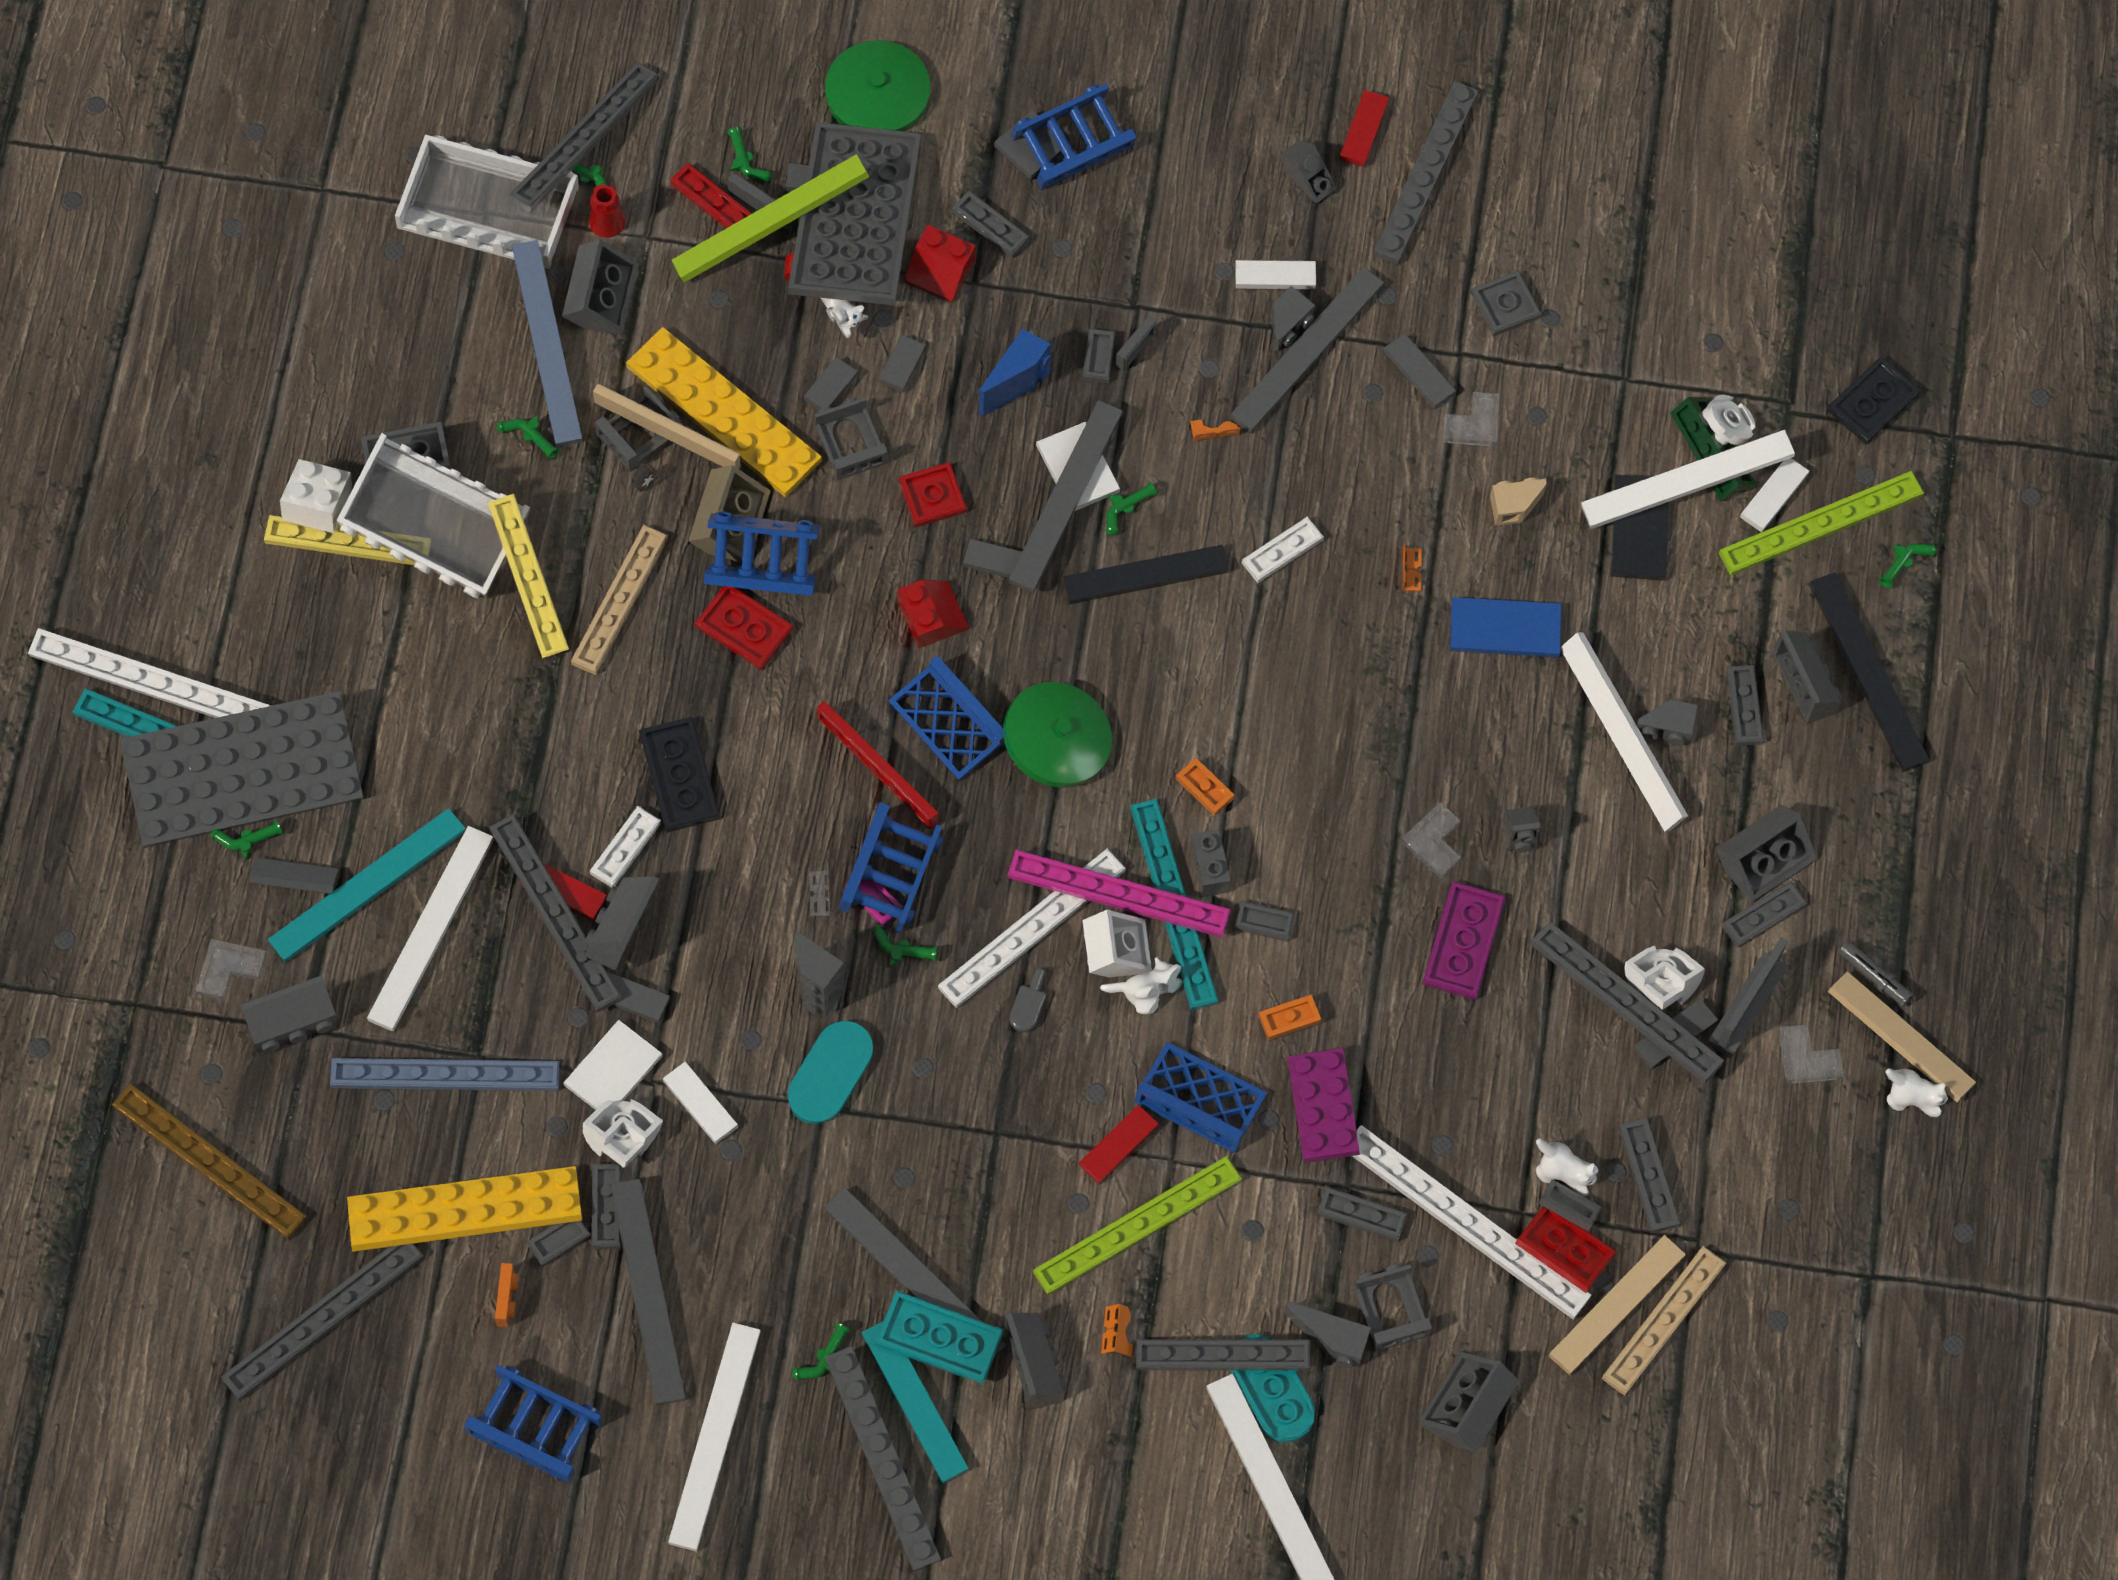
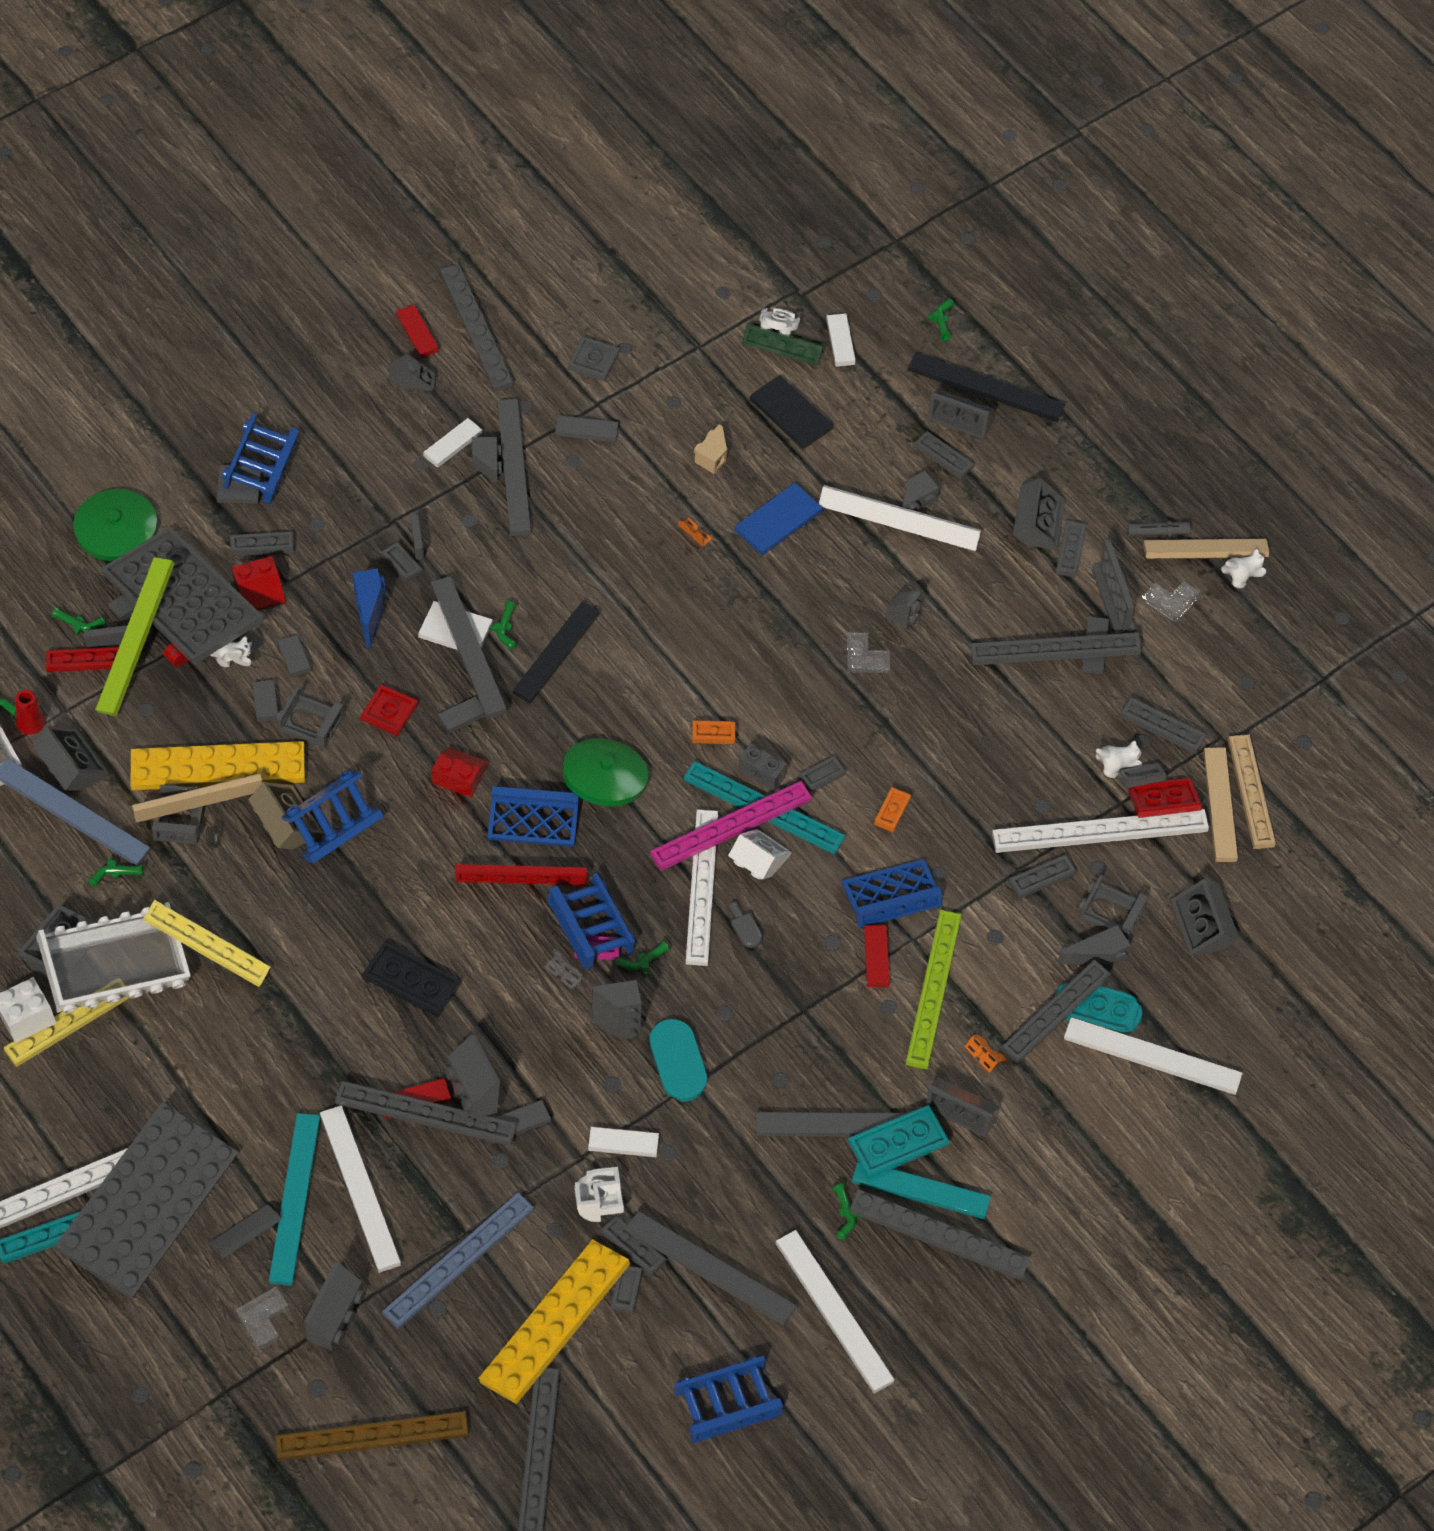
camera: 45 degrees left, 10 degrees down
green piece [211,819,283,861] -> none
orange plate [495,1263,519,1327] -> none
white tile [564,1020,662,1110] -> none
tan tile [571,525,668,675] -> none
white tile [590,806,661,888] -> none
red tile [695,586,794,670] -> none
white animal [1100,957,1183,1015] -> none
orange piece [1190,420,1240,442] -> none
white tile [1242,516,1324,583] -> none
magenta plate [1287,1048,1360,1164] -> none
magenta tile [1422,881,1506,1000] -> none
clear plate [1442,392,1500,447] -> none
white tile [1581,430,1795,529] -> none
white brick [1625,946,1705,1010] -> none
lime tile [1719,471,1924,576] -> none
black tile [1826,356,1921,445] -> none

